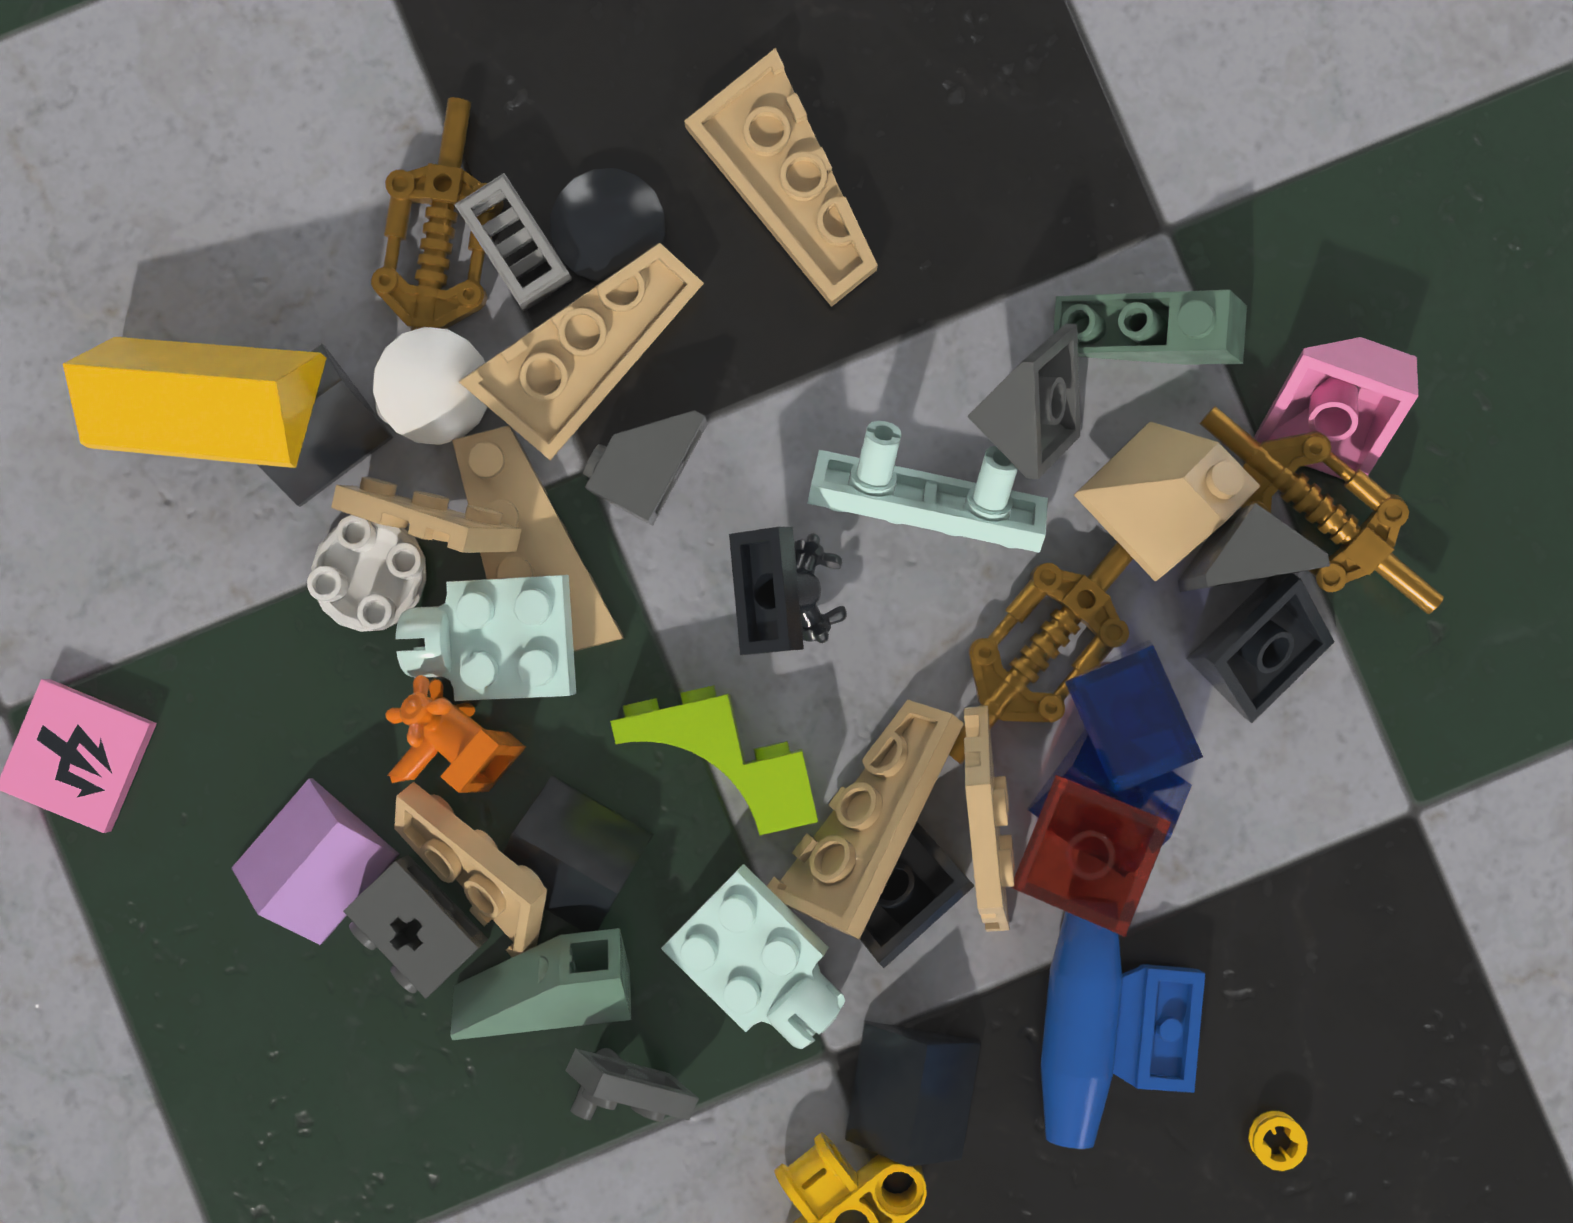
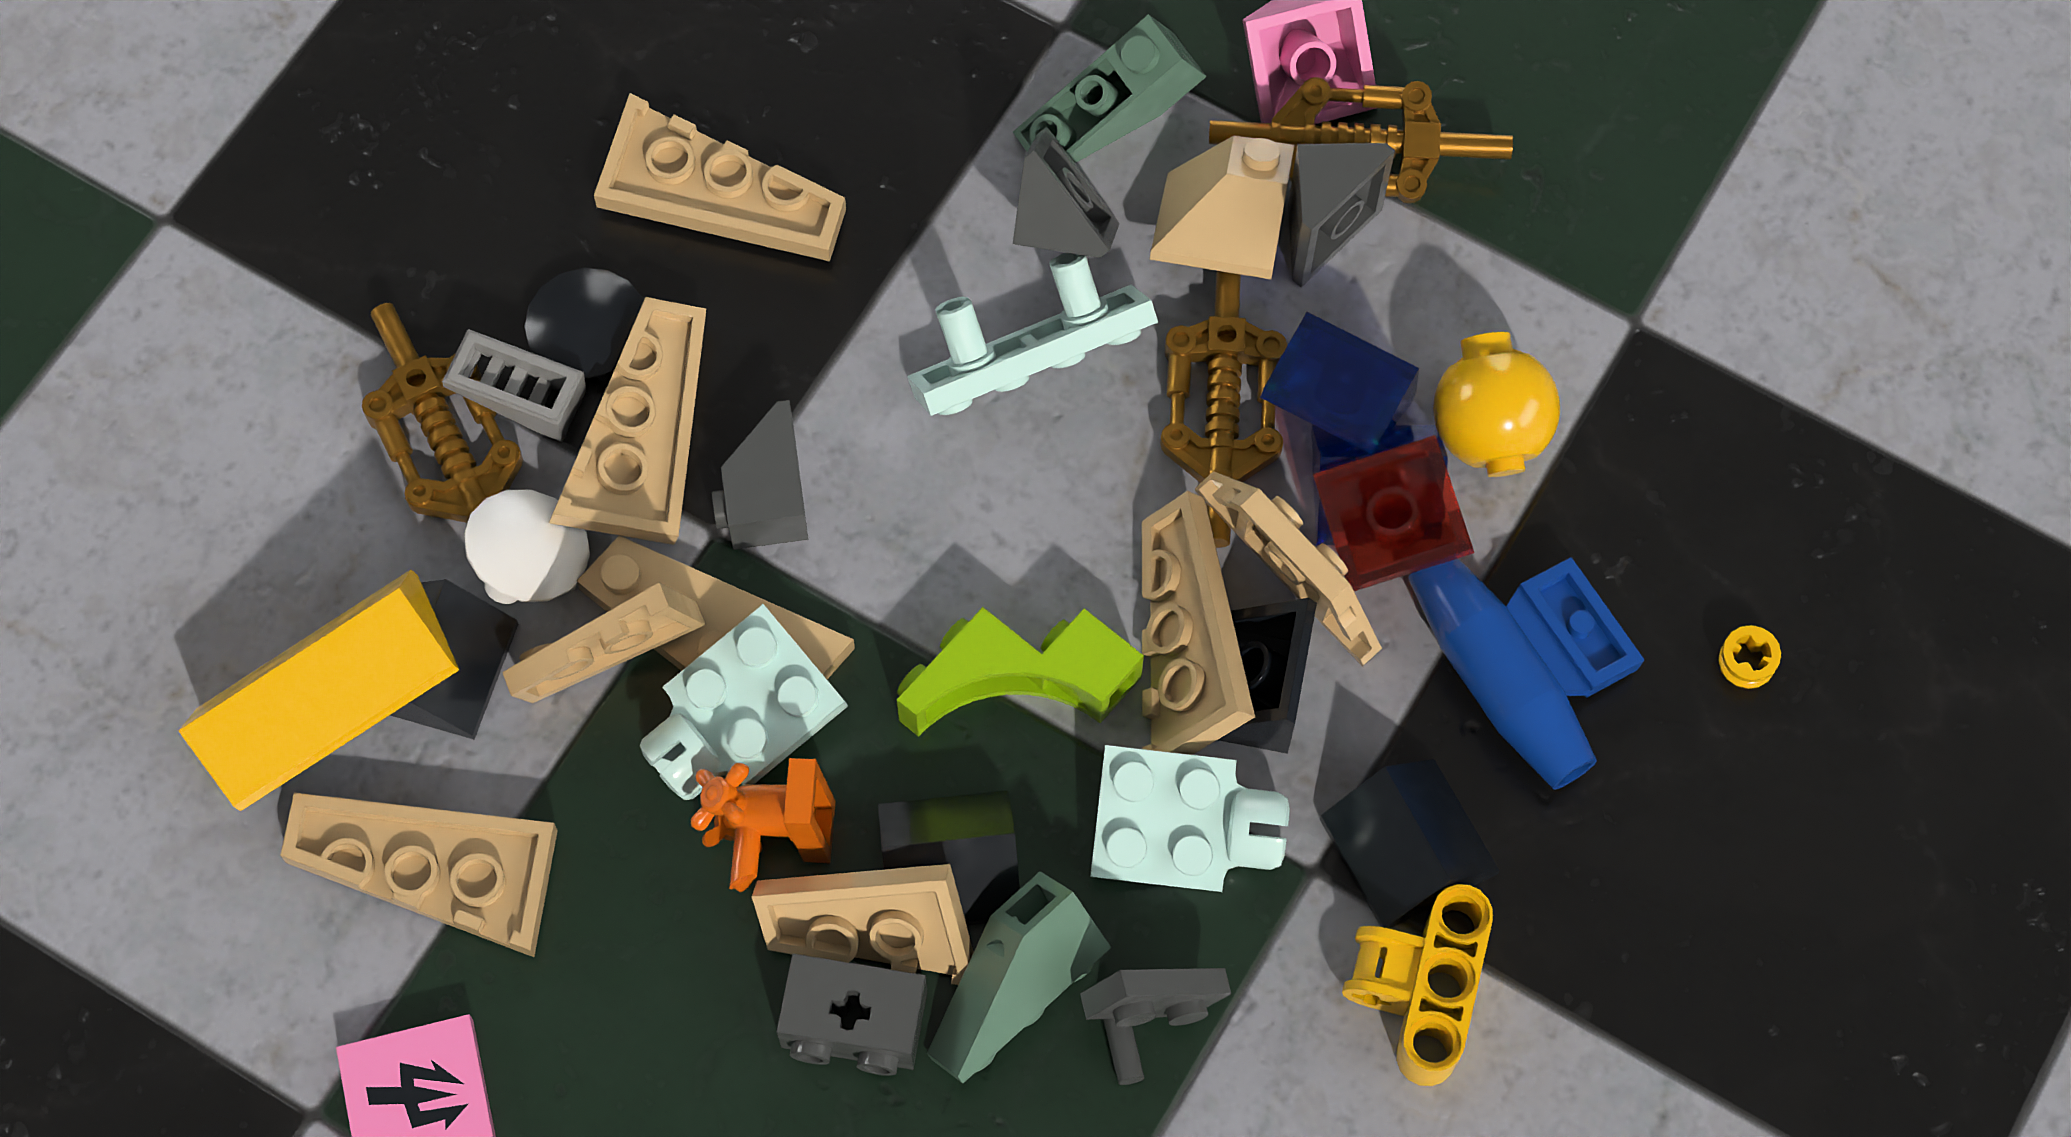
camera: 40 degrees left, 20 degrees down
lavender slope [232,778,399,945] -> none
white dish [307,515,426,632] -> none
black piece [729,526,847,655] -> none
black slope [1186,573,1335,723] -> none
none -> tan wing [280,793,557,957]
none -> yellow brick [1433,332,1560,477]

